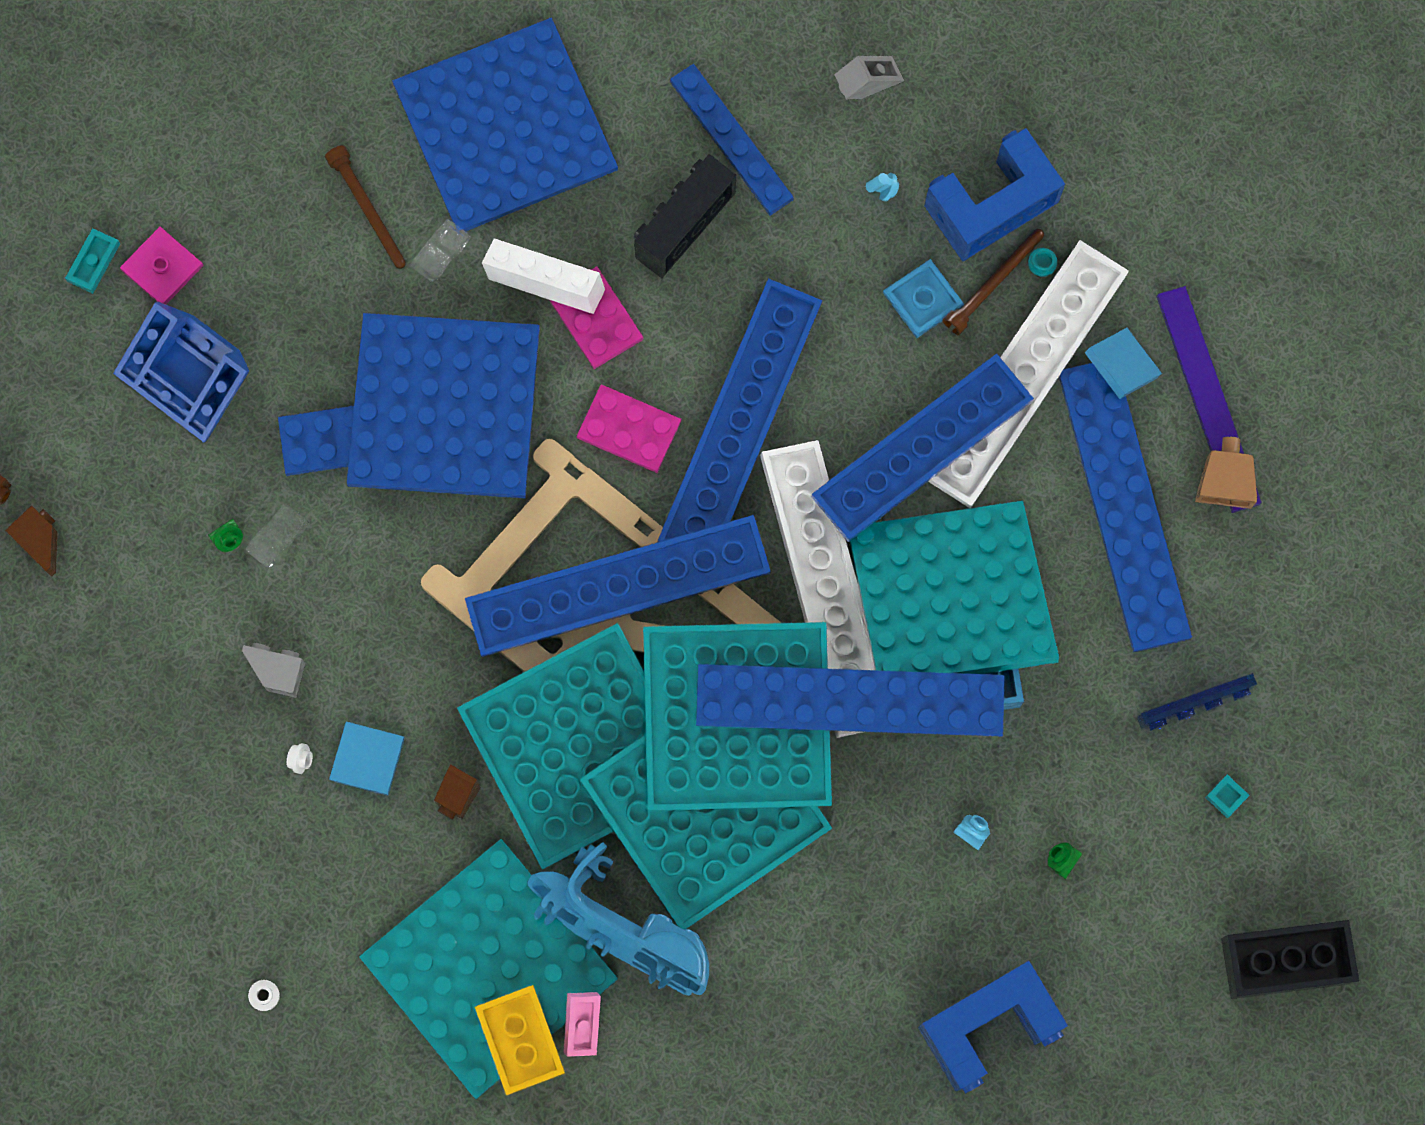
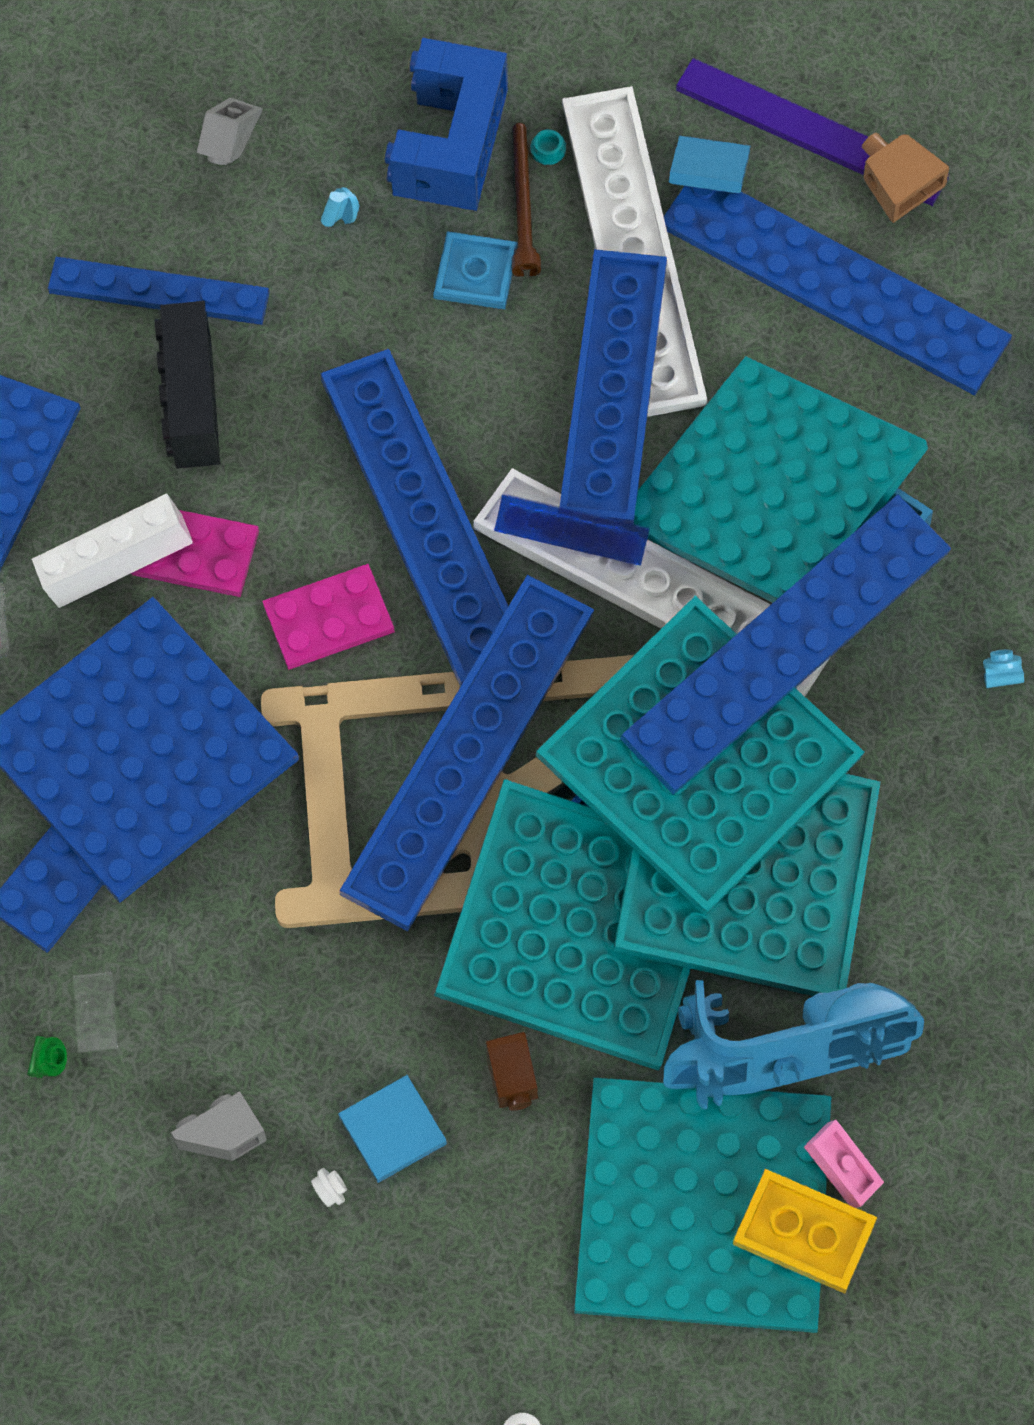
camera: 40 degrees left, 10 degrees down
none -> clear blue plate [494,493,650,566]

